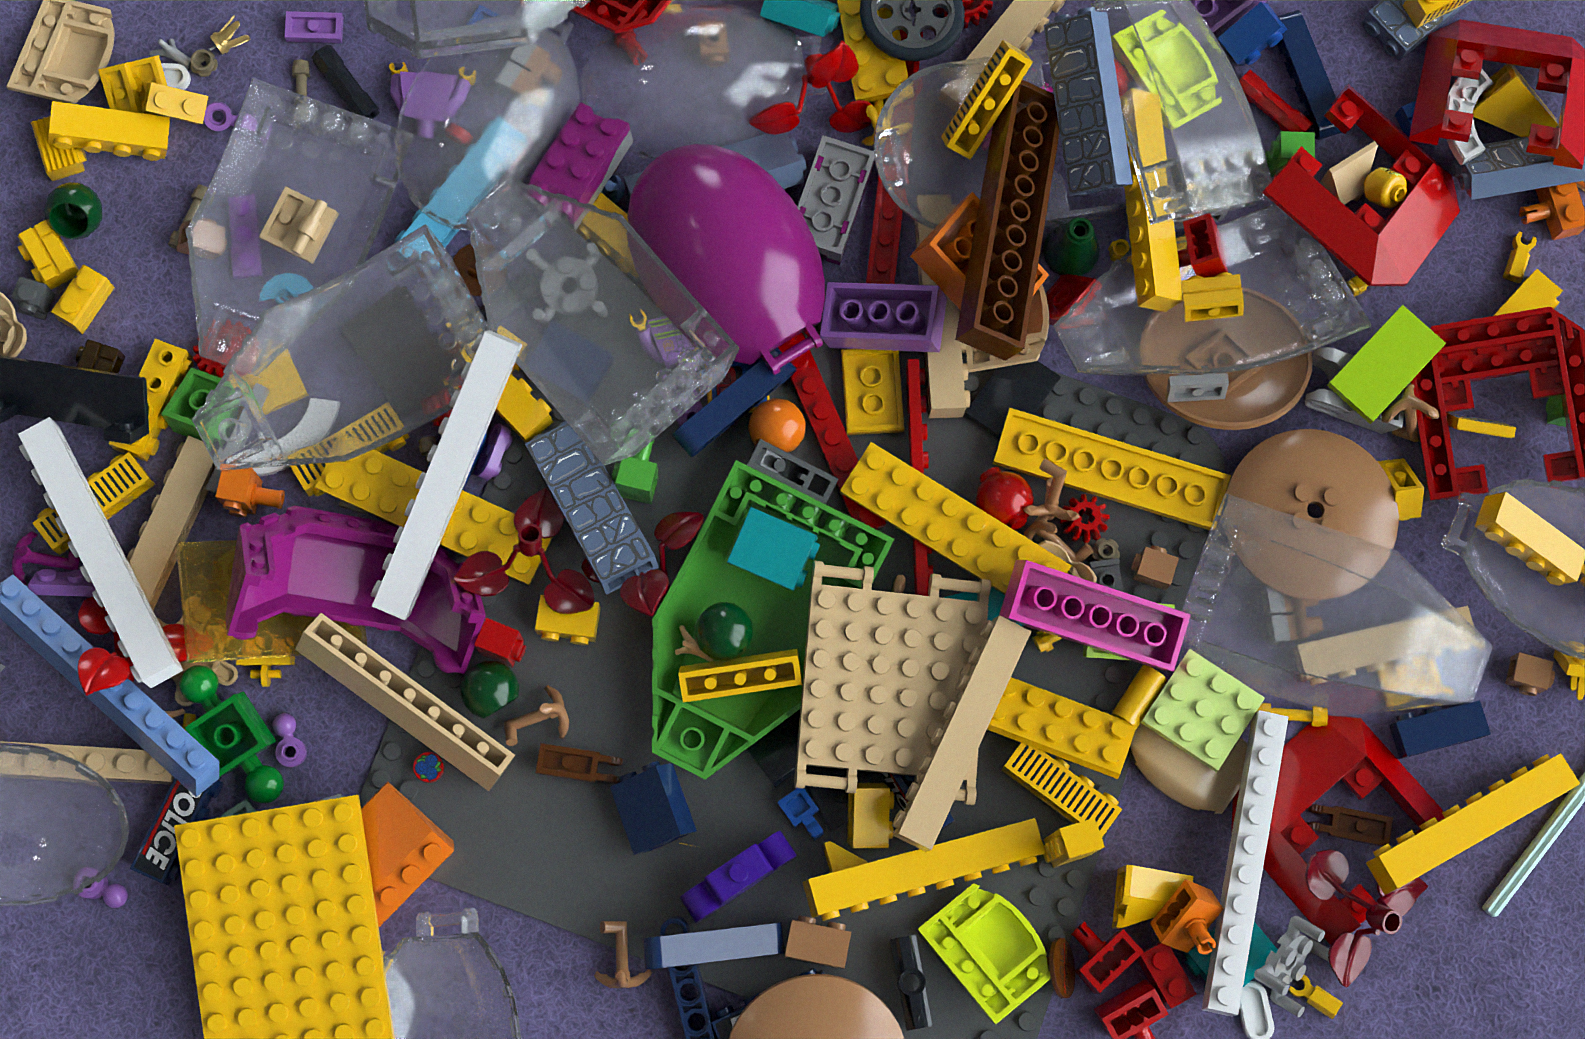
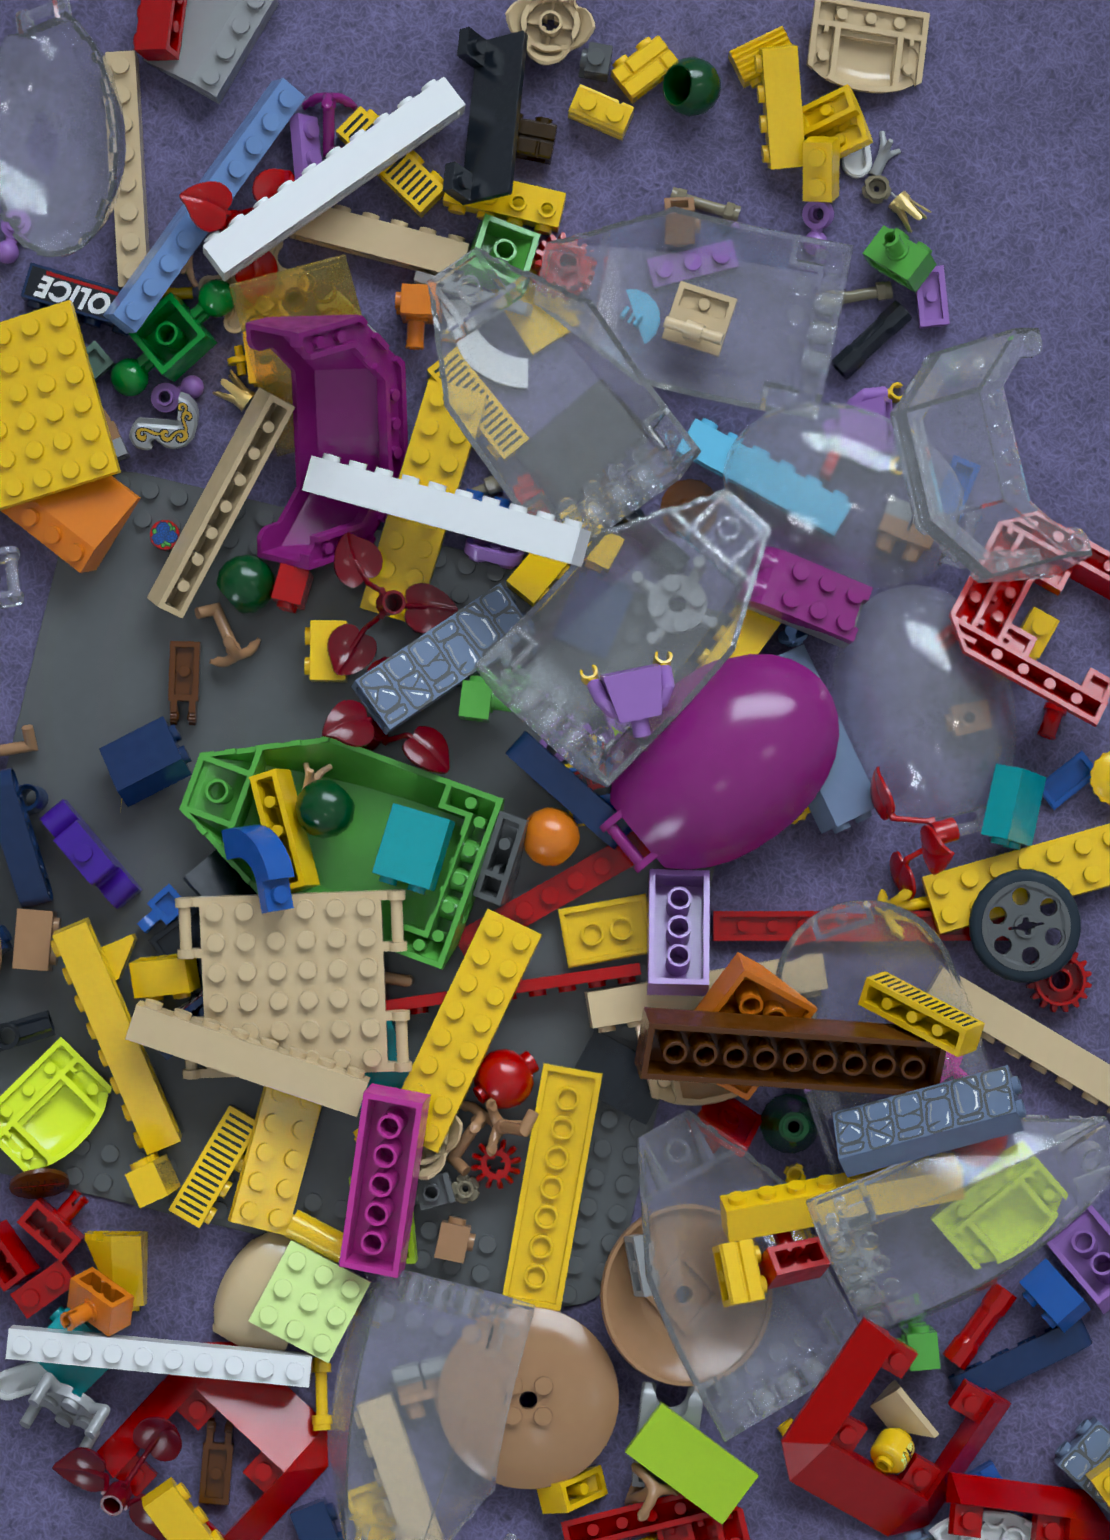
camera: 90 degrees right, 10 degrees up
light grey piece [798,135,876,265] -> none
yellow bar [1288,975,1343,1019] -> none
none -> light grey animal [129,392,199,451]
none -> pearl gold piece [212,369,255,412]
none -> blue arch [221,825,295,914]
none -> medium lavender torso [580,651,675,738]
none -> bright green brick [862,225,937,293]

